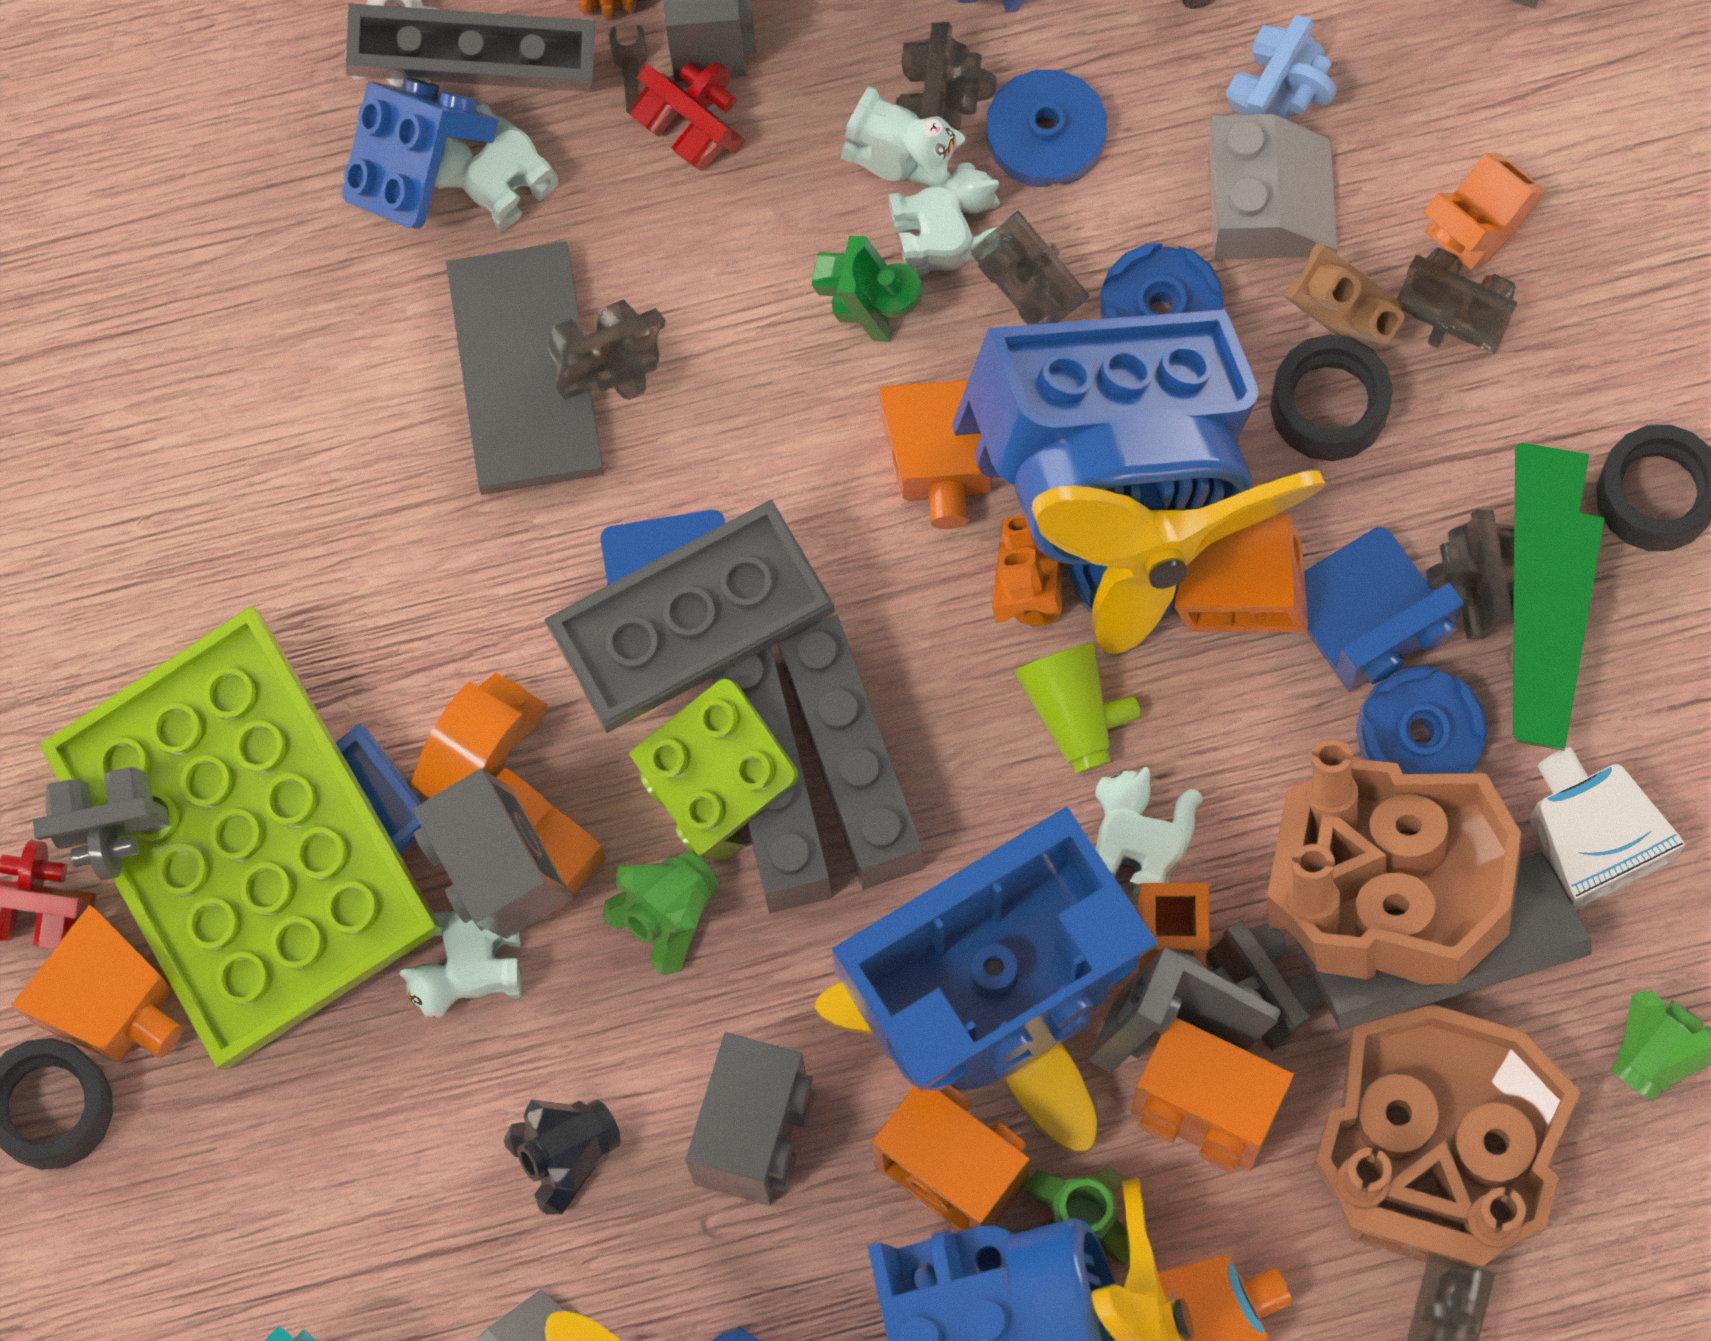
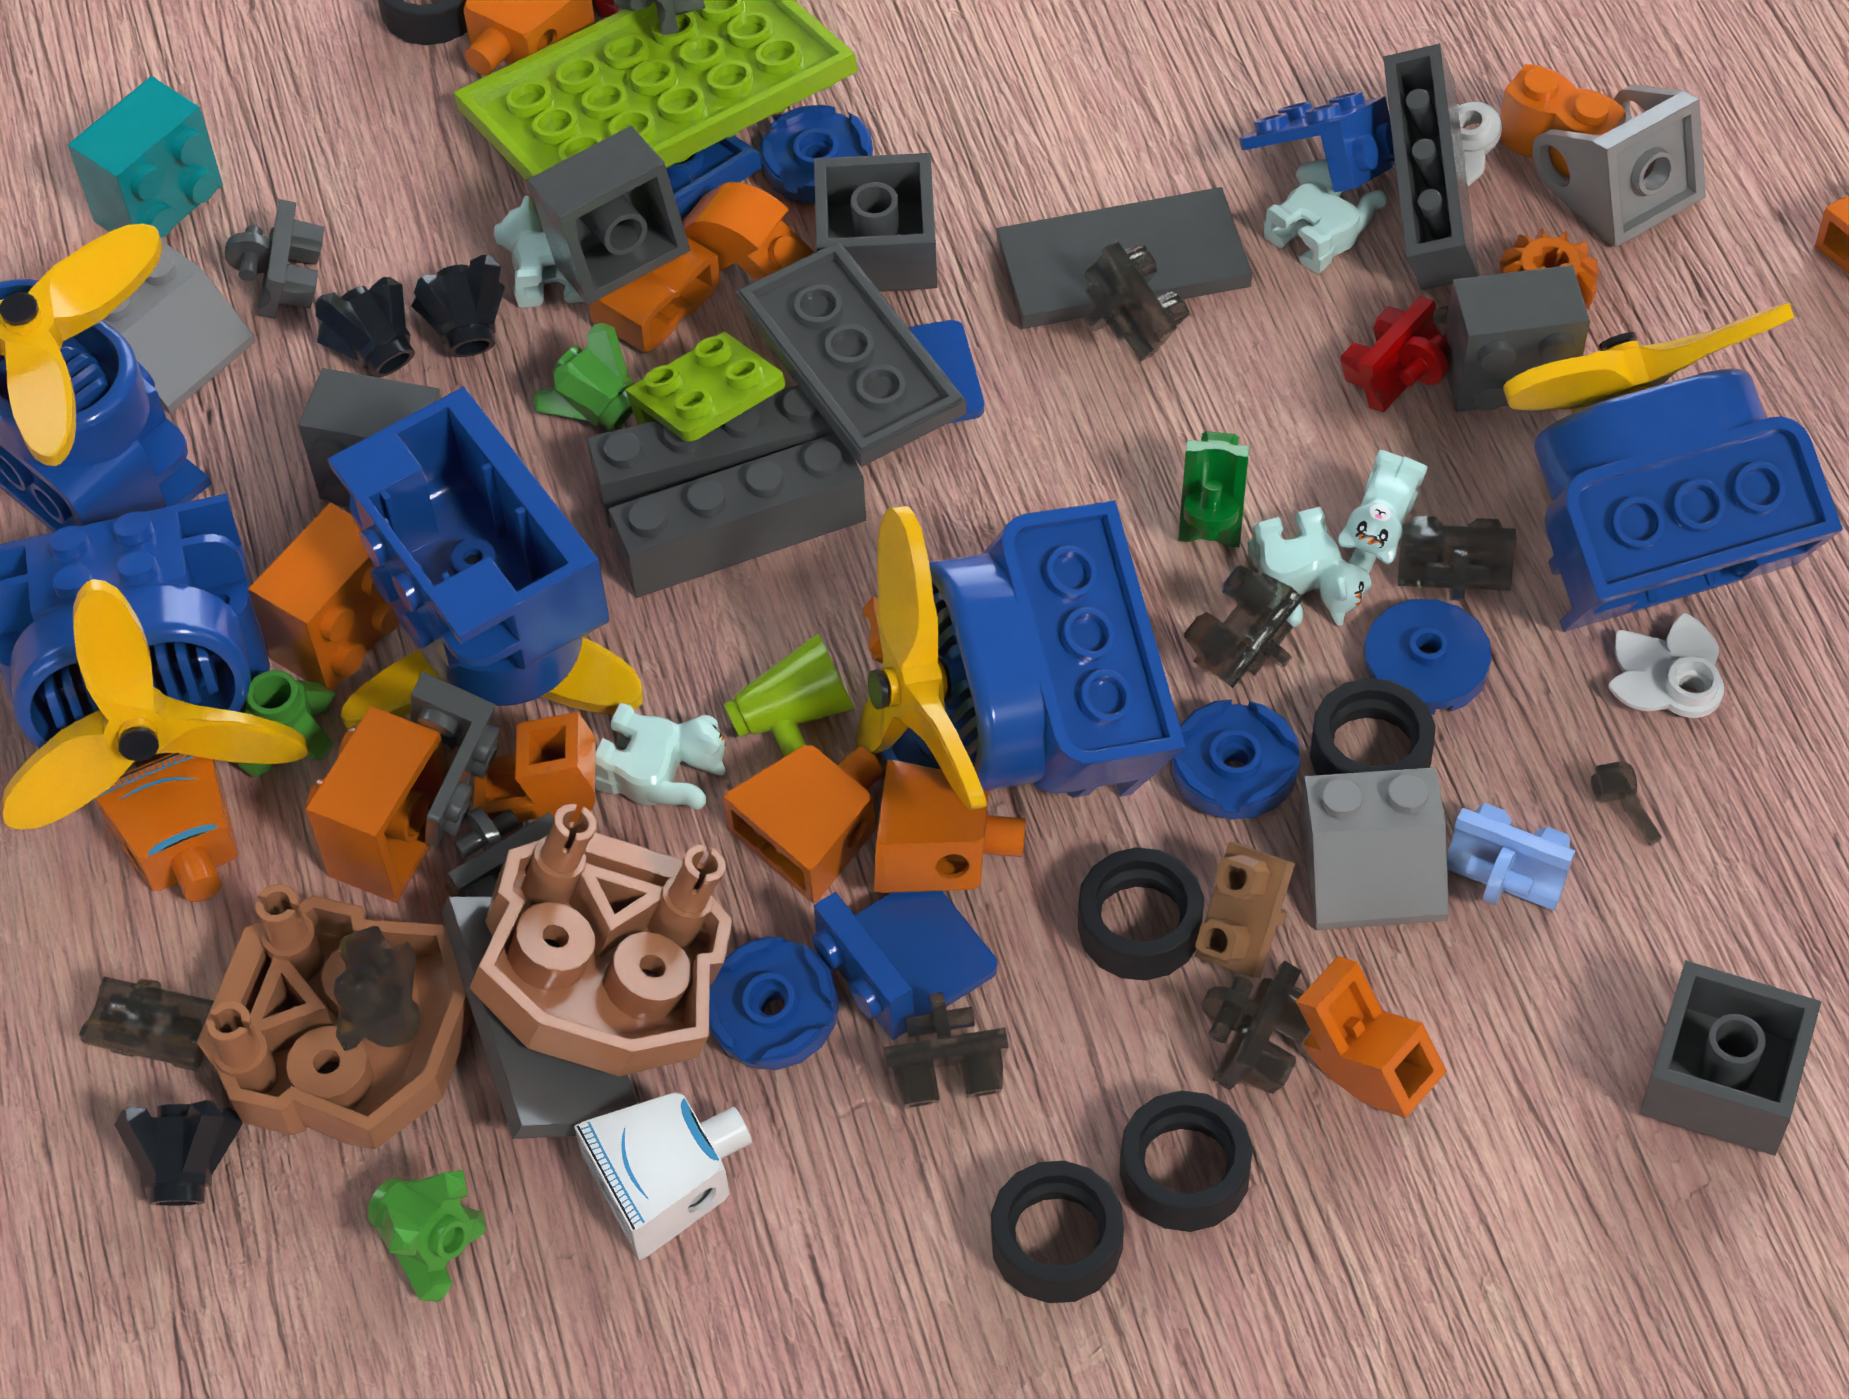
camera: 85 degrees right, 15 degrees down
green wedge [1513,443,1605,751] -> none
none -> black rock [114,1100,243,1206]
none -> dark grey hips [225,199,325,319]
none -> clear smoke hips [333,926,420,1051]
none -> black rock [411,254,505,357]
none -> orange torso [723,745,884,904]
none -> blue plate [759,105,874,204]
none -> dark grey brick [814,153,937,291]
none -> black tyre [1120,1090,1253,1232]
none -> black tyre [1310,678,1436,775]

